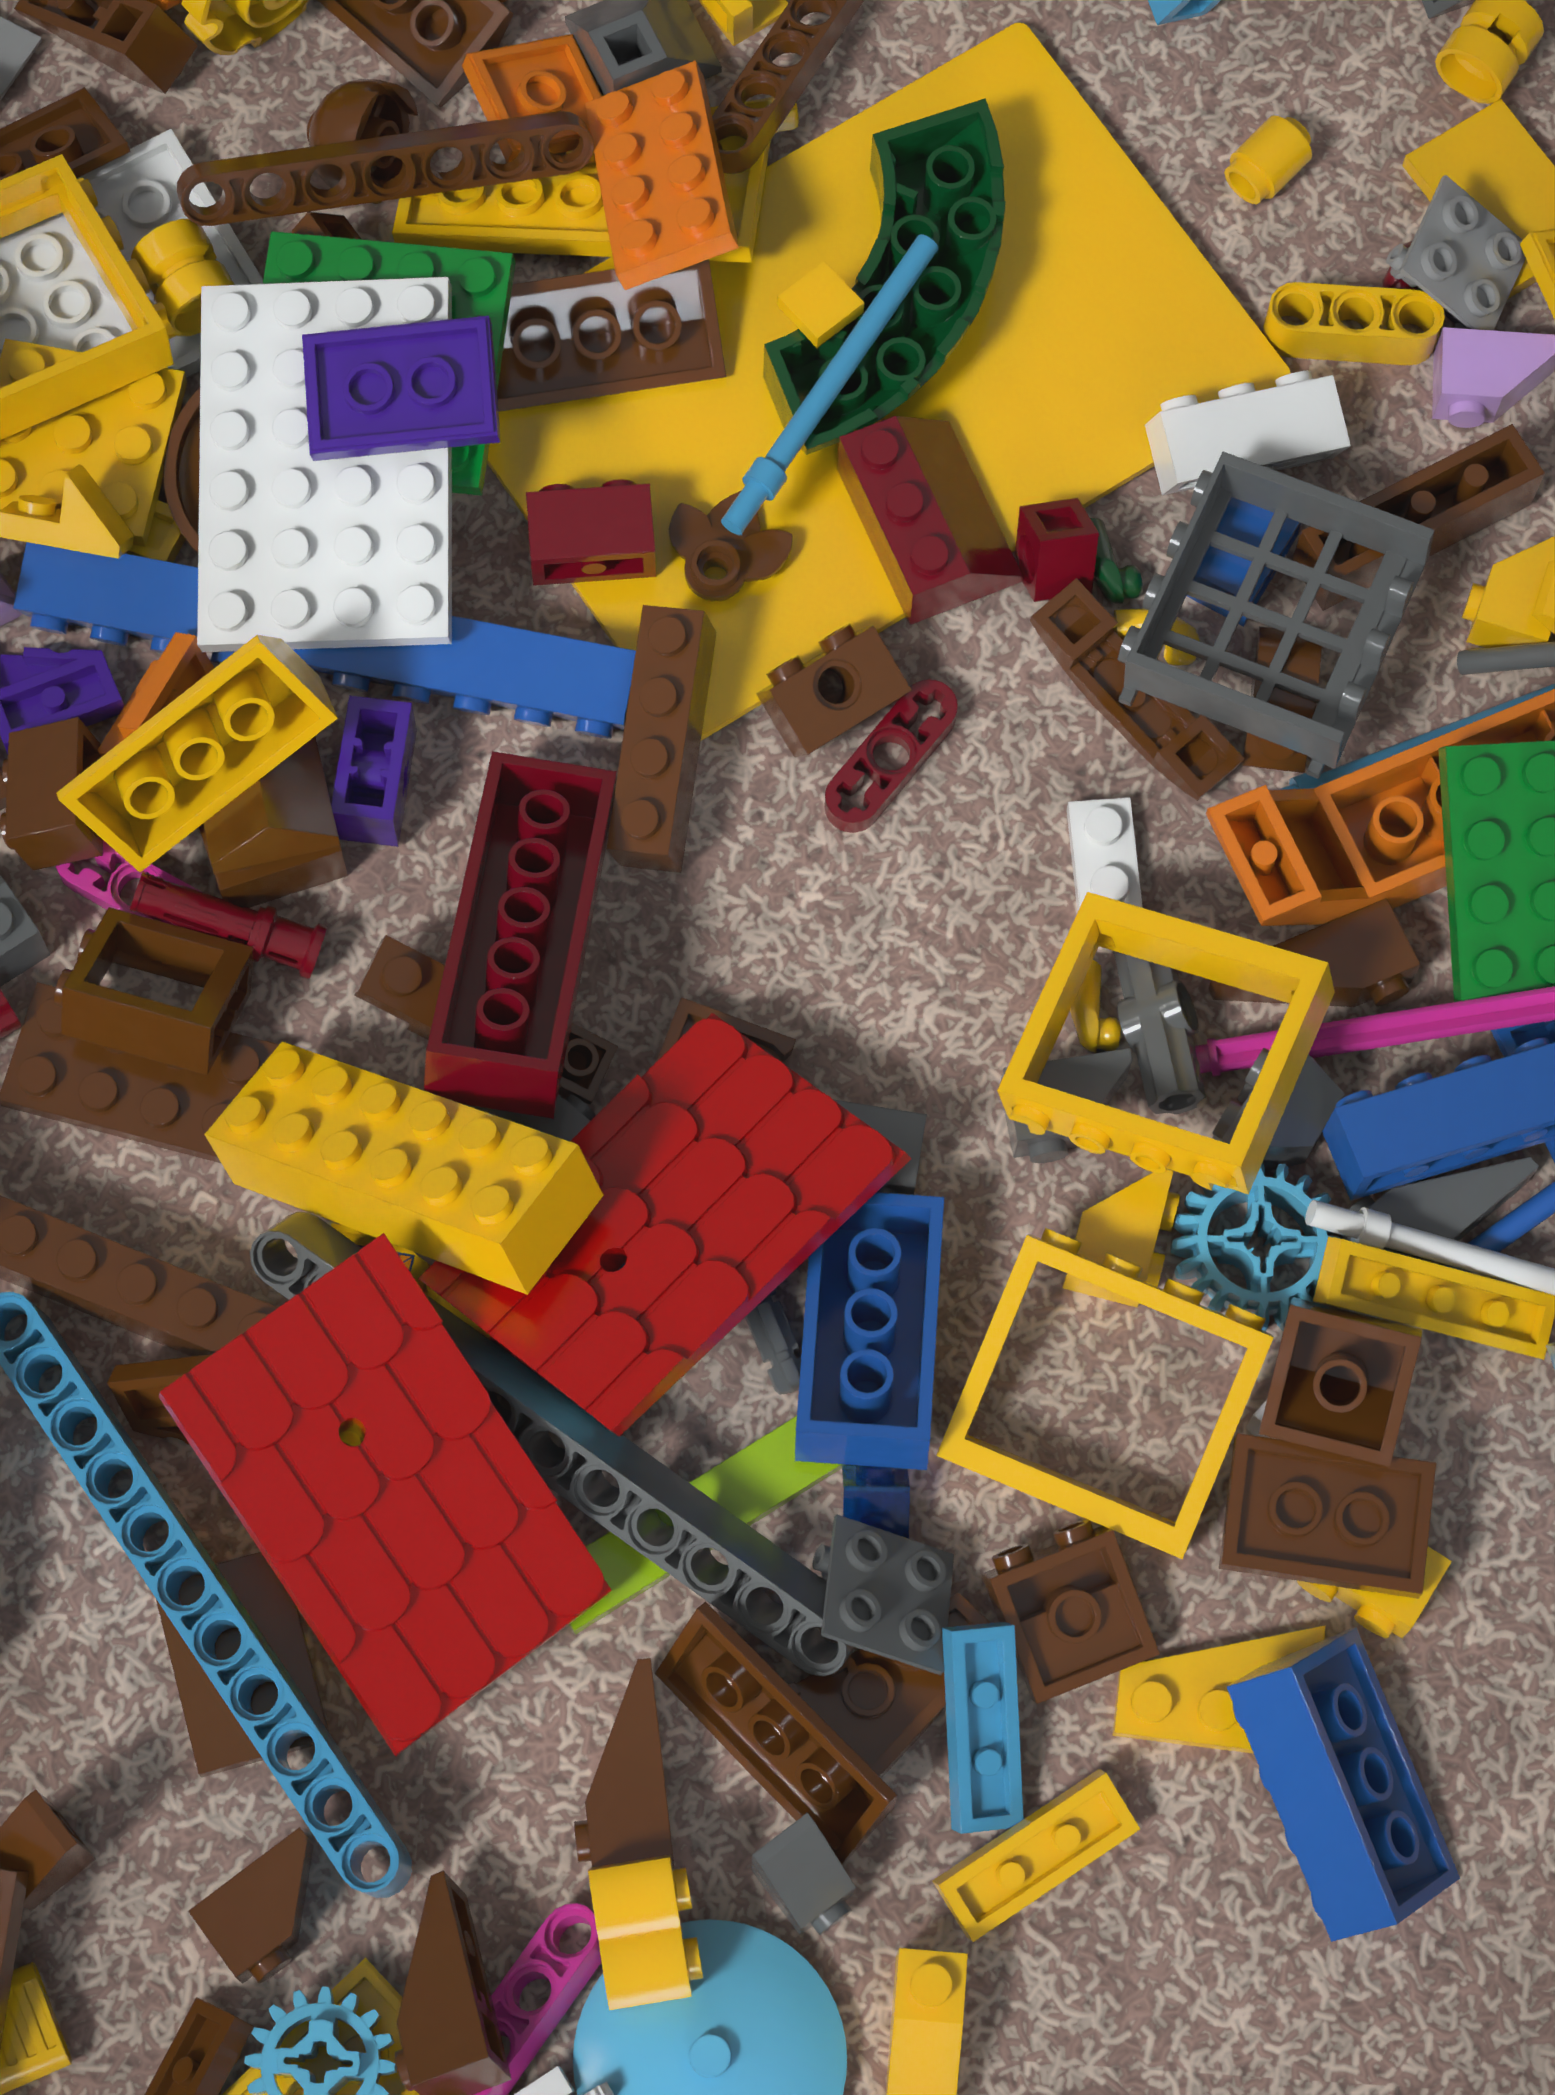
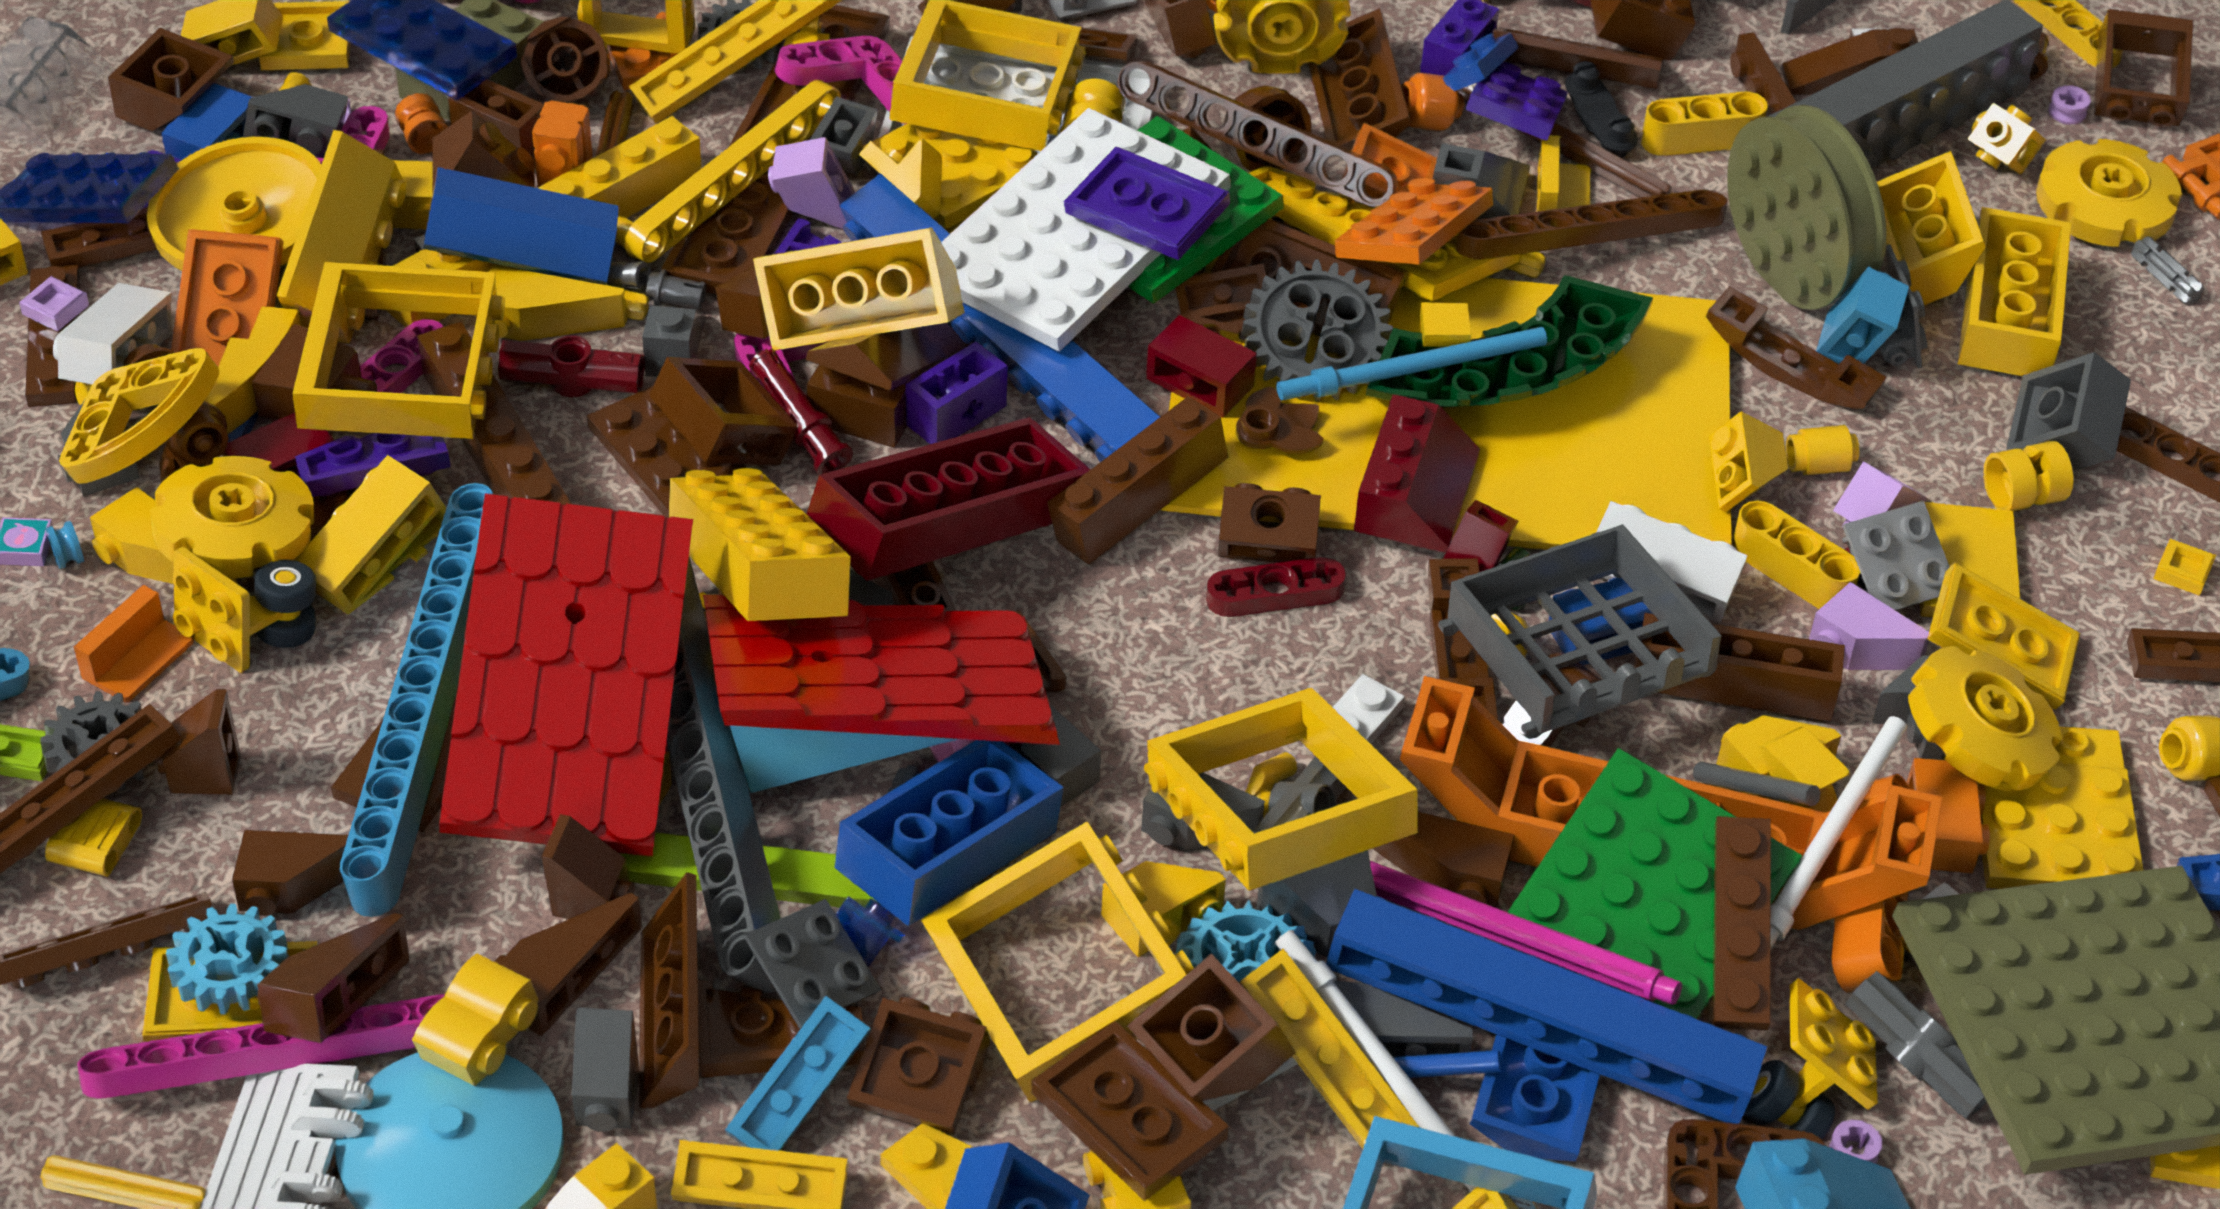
camera: 40 degrees right, 25 degrees down
none -> reddish brown slope [541,814,635,919]
none -> reddish brown wing [1175,263,1281,343]
none -> dark grey gear [1241,260,1393,401]
none -> reddish brown slope [1706,286,1887,409]
none -> yellow slope [1709,411,1788,512]
none -> lavender slope [1833,461,1927,527]

